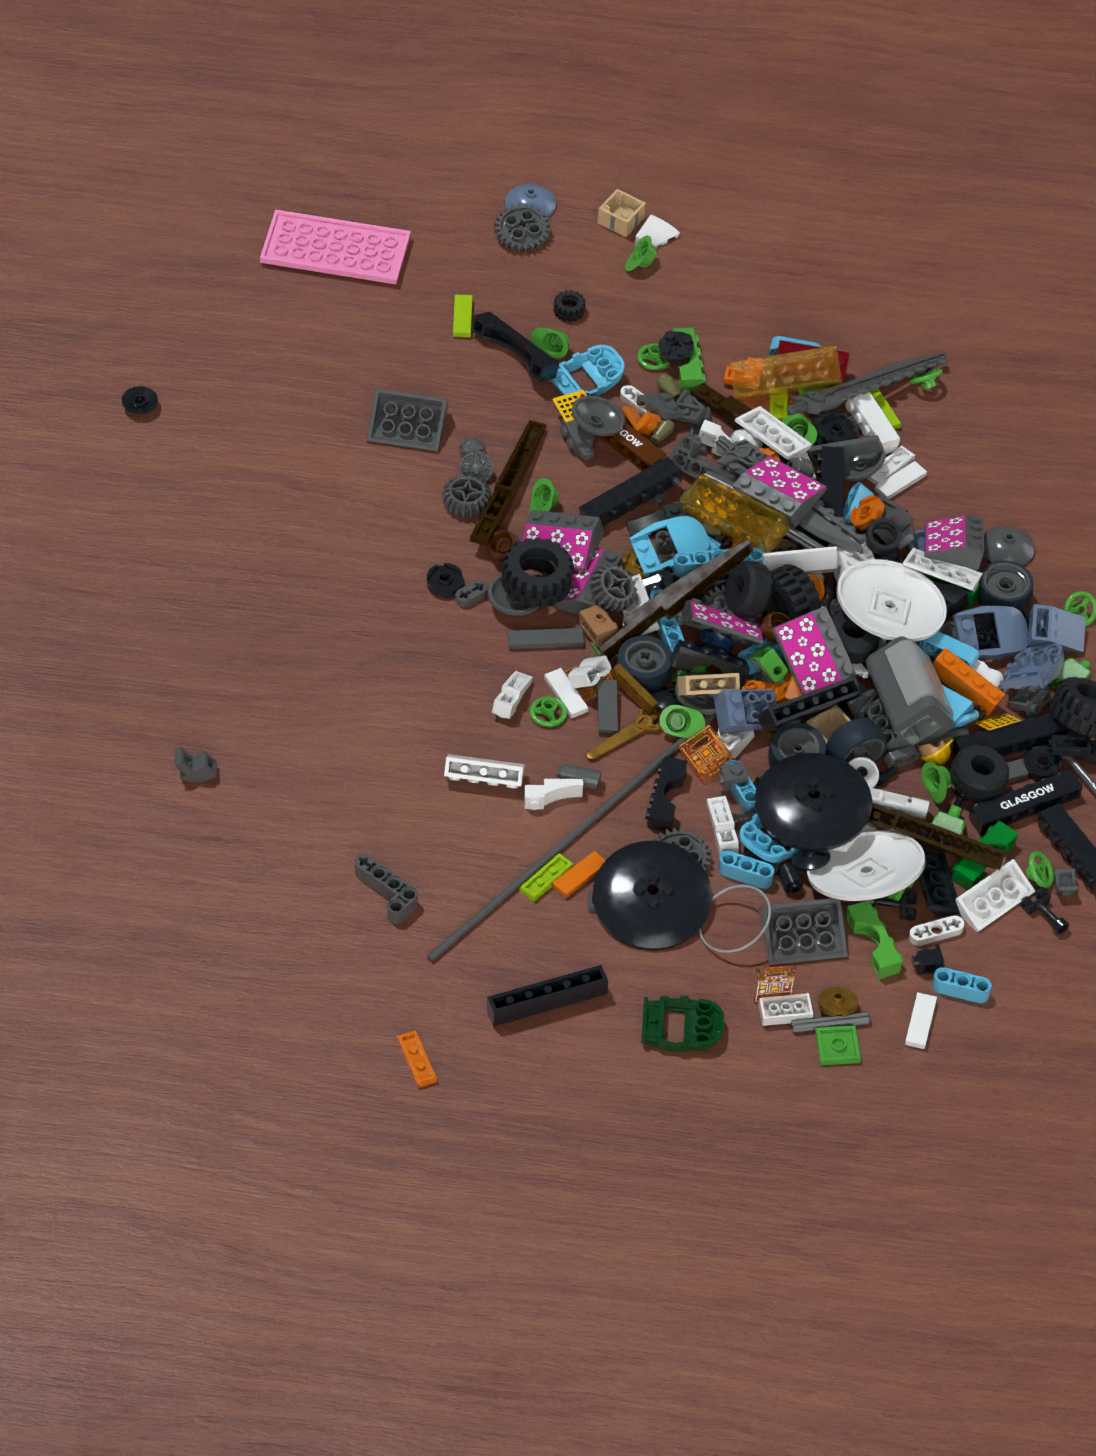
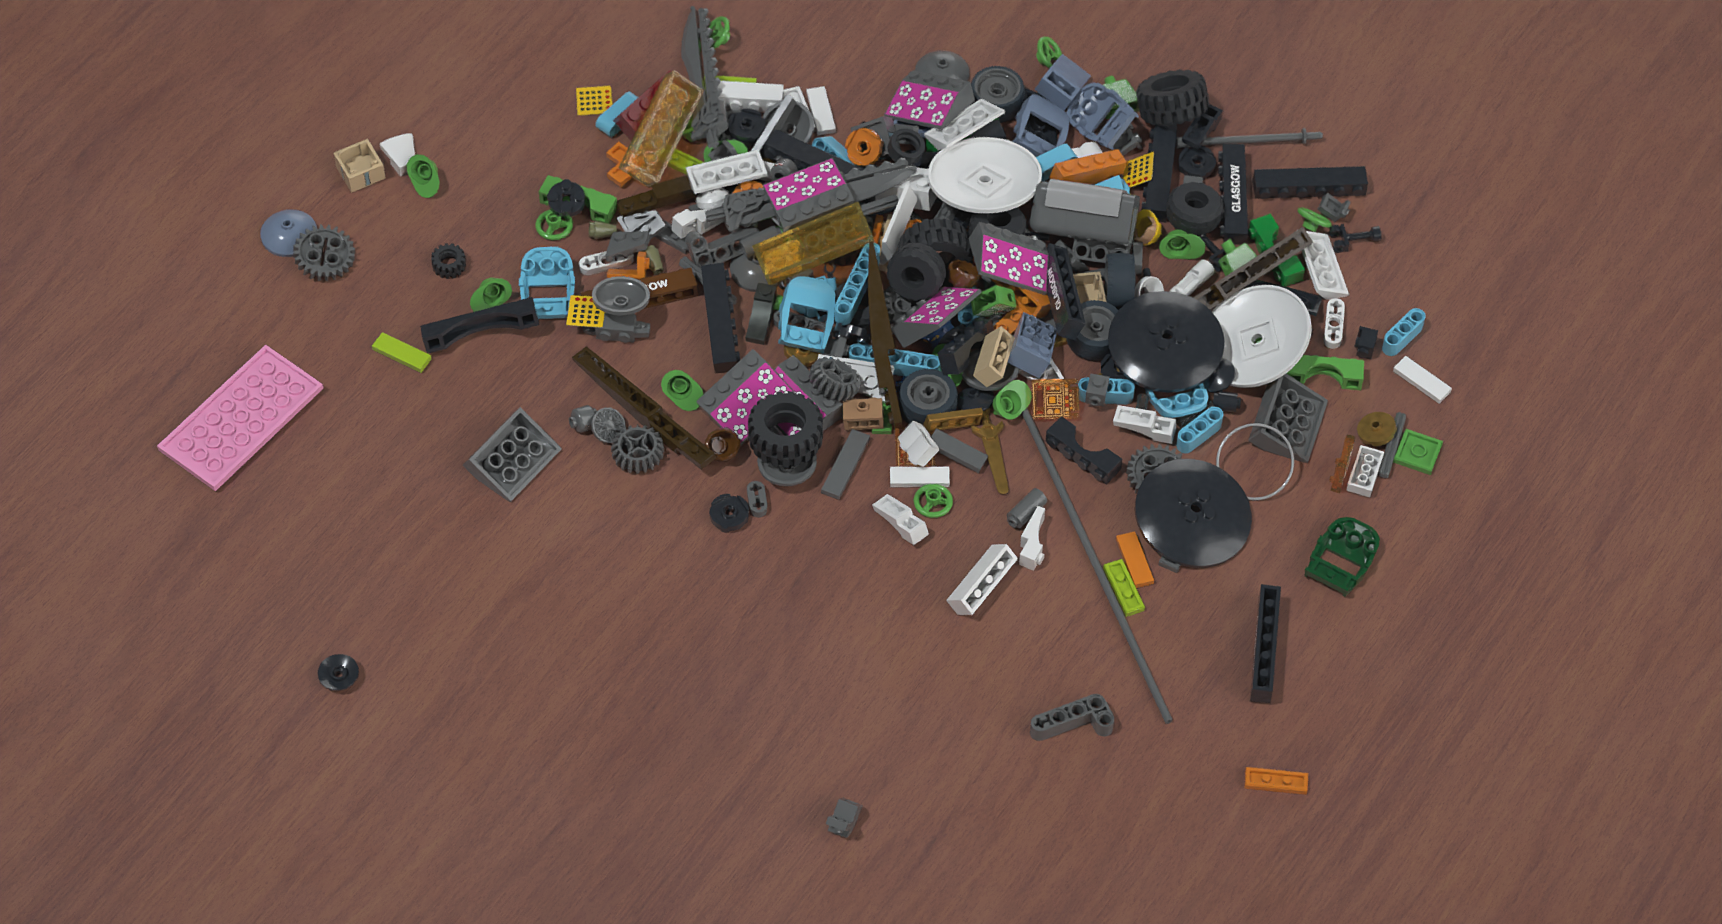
camera: 60 degrees left, 5 degrees up
none -> yellow sticker [576,86,612,115]
none -> dark grey tile [708,140,737,161]

